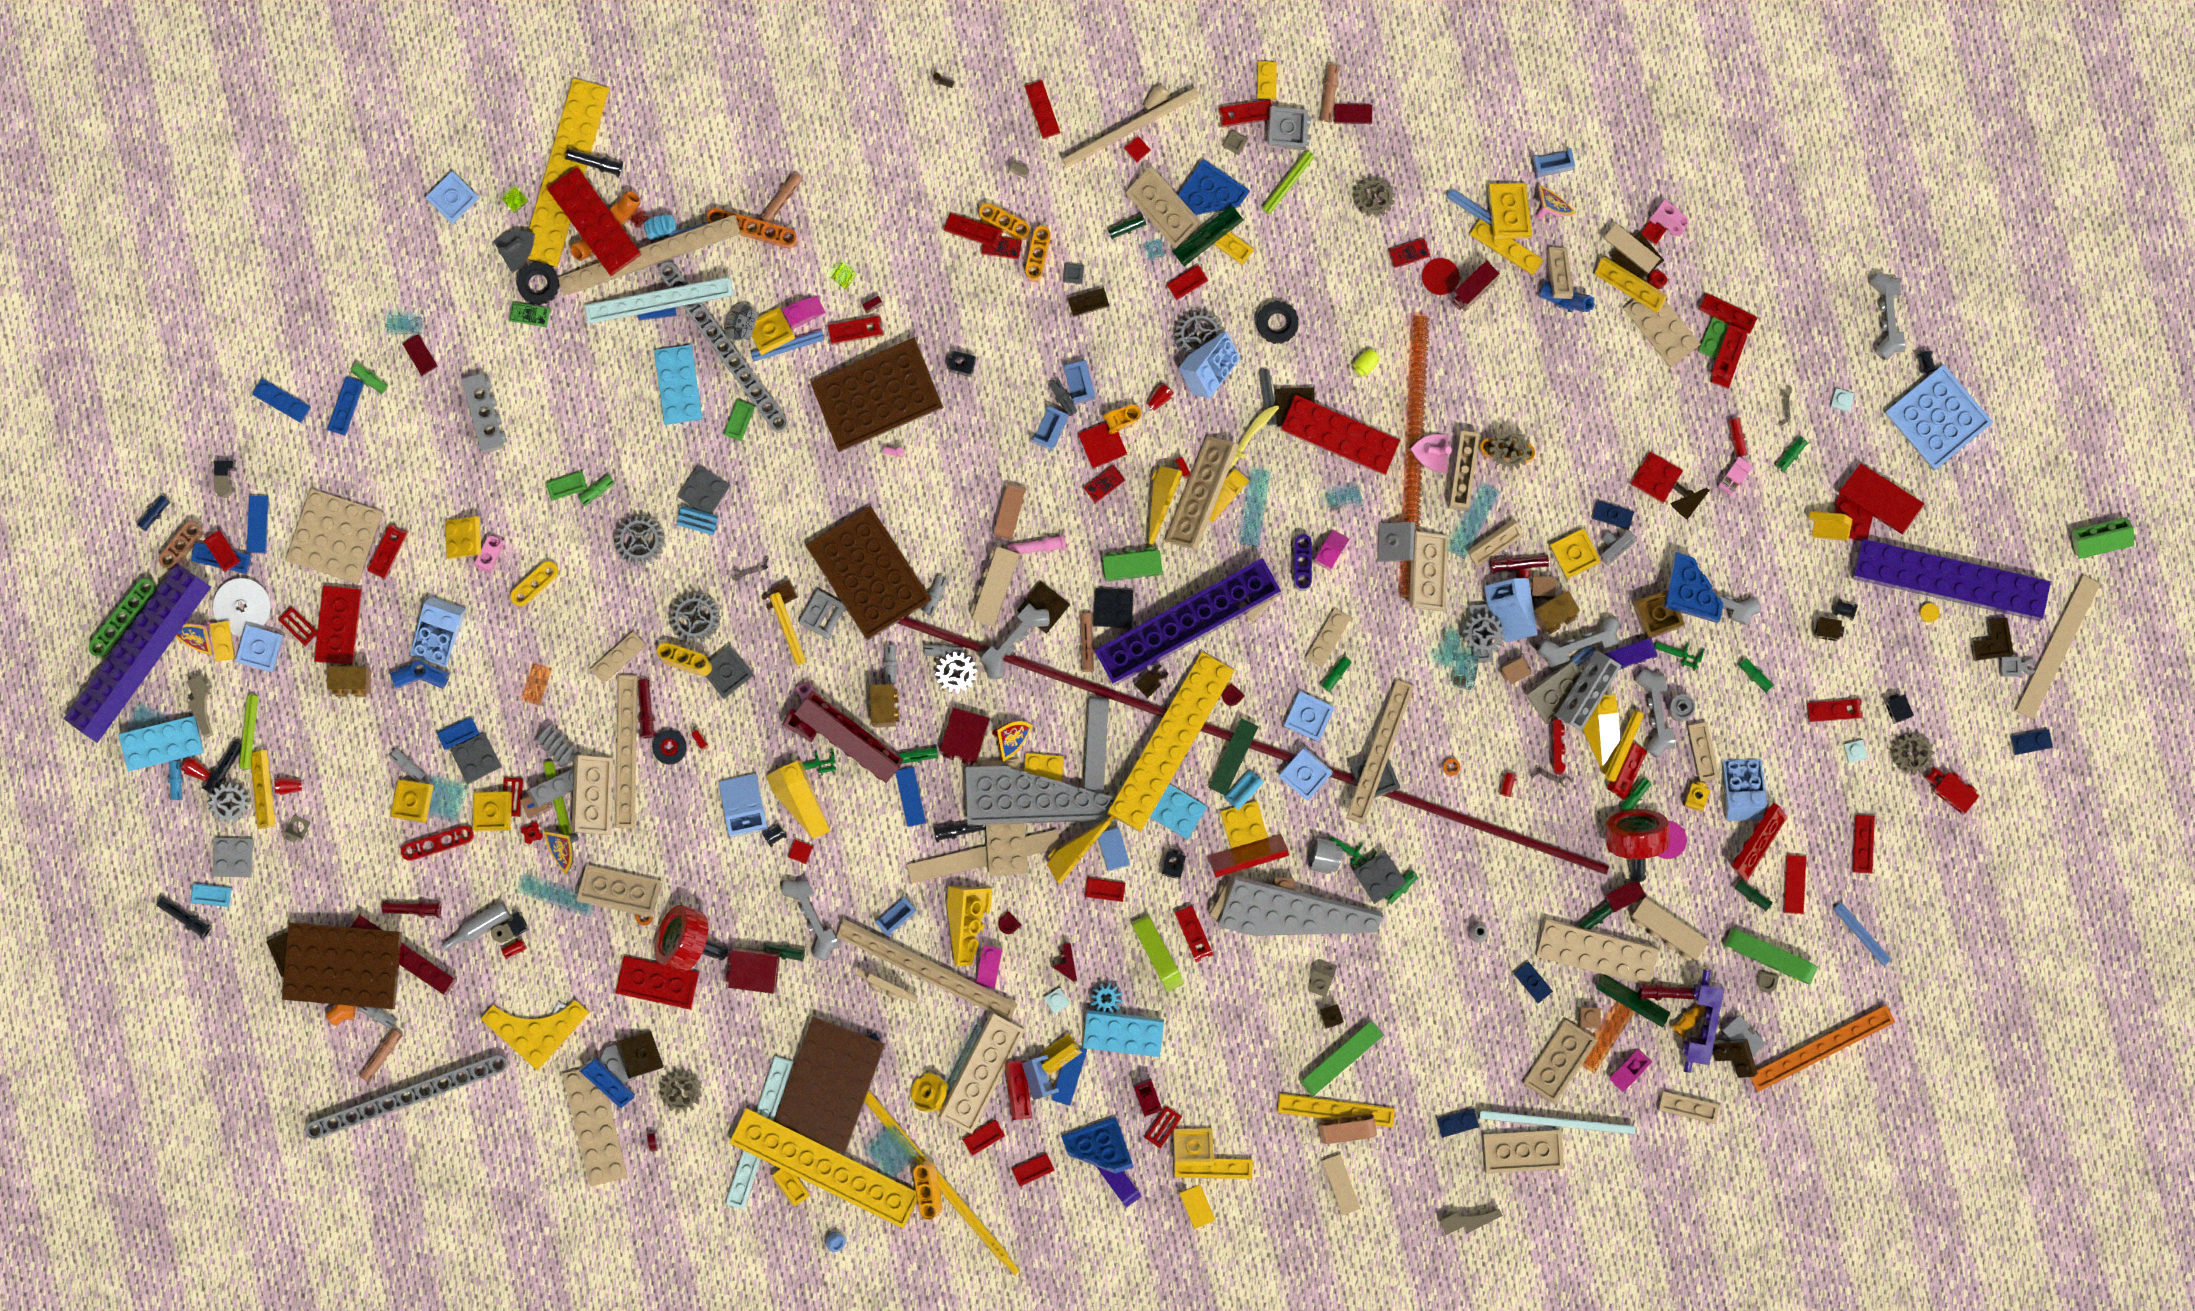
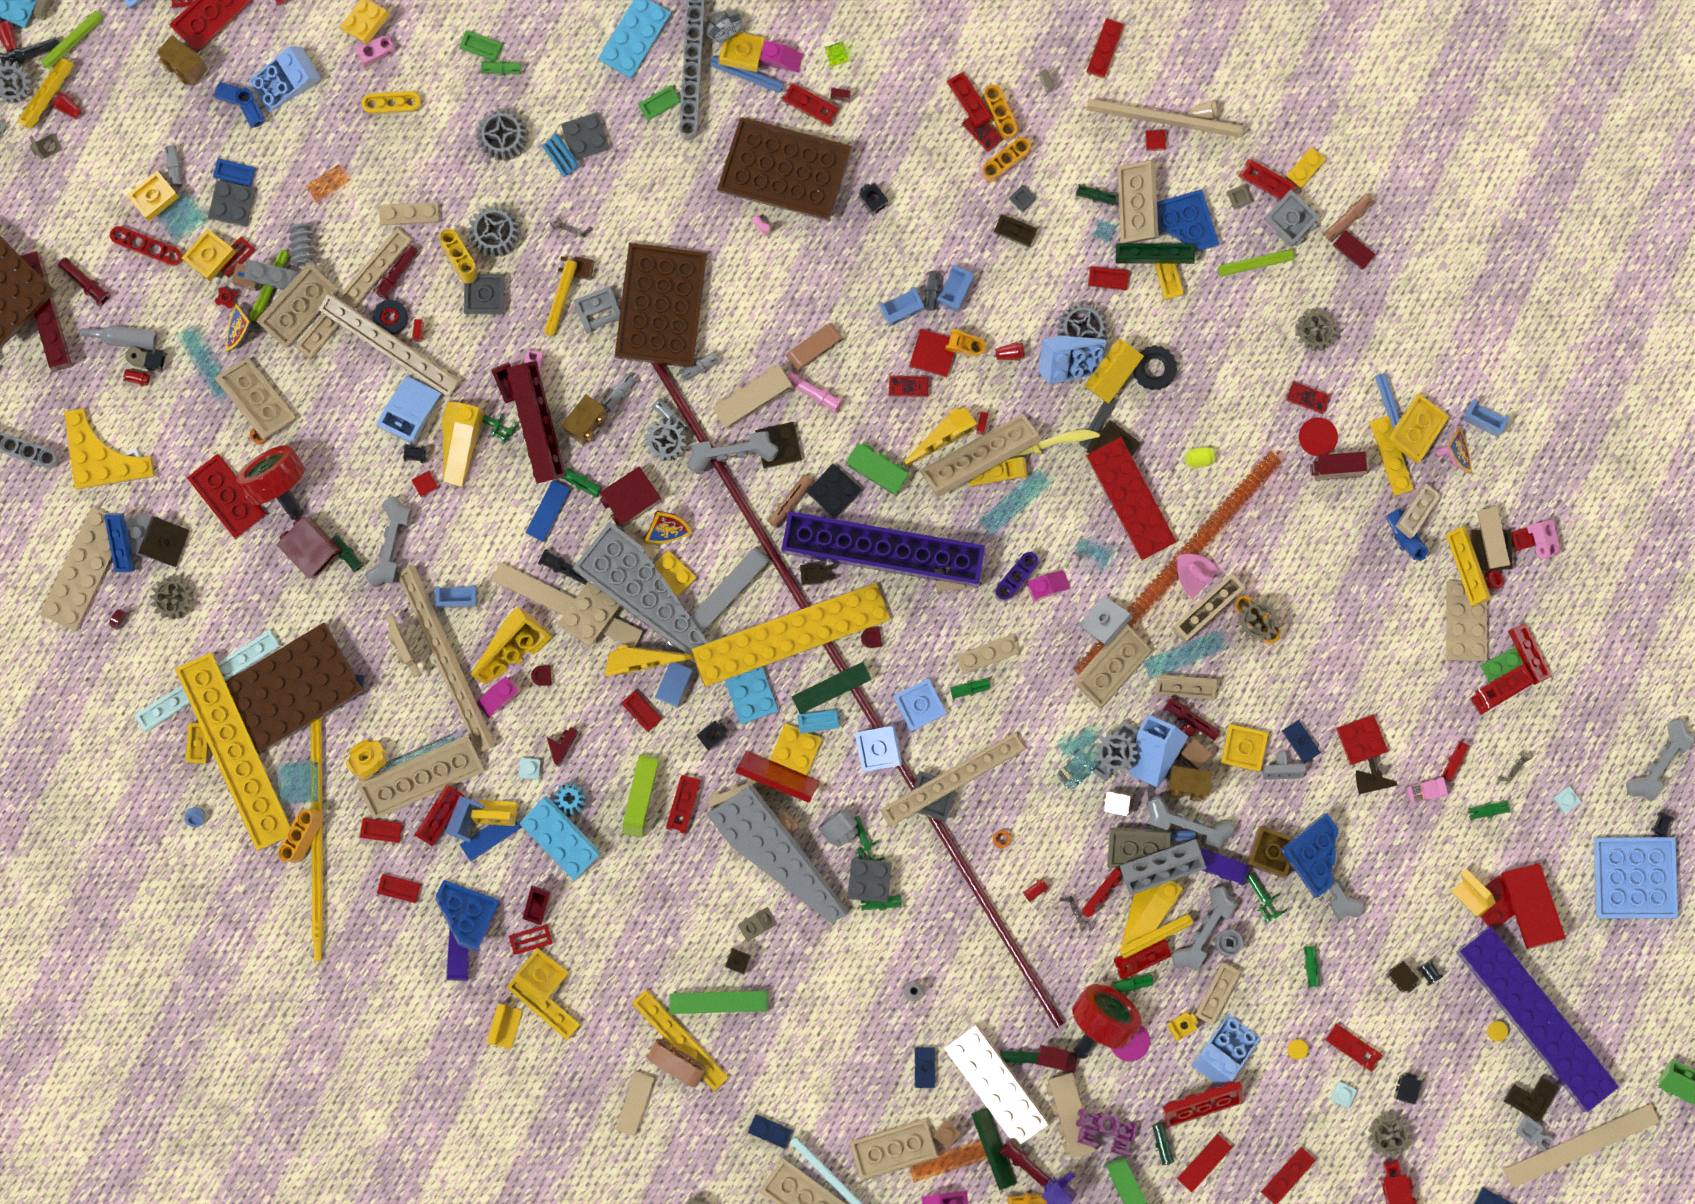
camera: 35 degrees right, 0 degrees up
none -> tan tile [318,293,461,397]
none -> magenta piece [1076,1108,1138,1157]
none -> yellow brick [1084,338,1144,404]
none -> yellow tile [1287,1039,1308,1060]

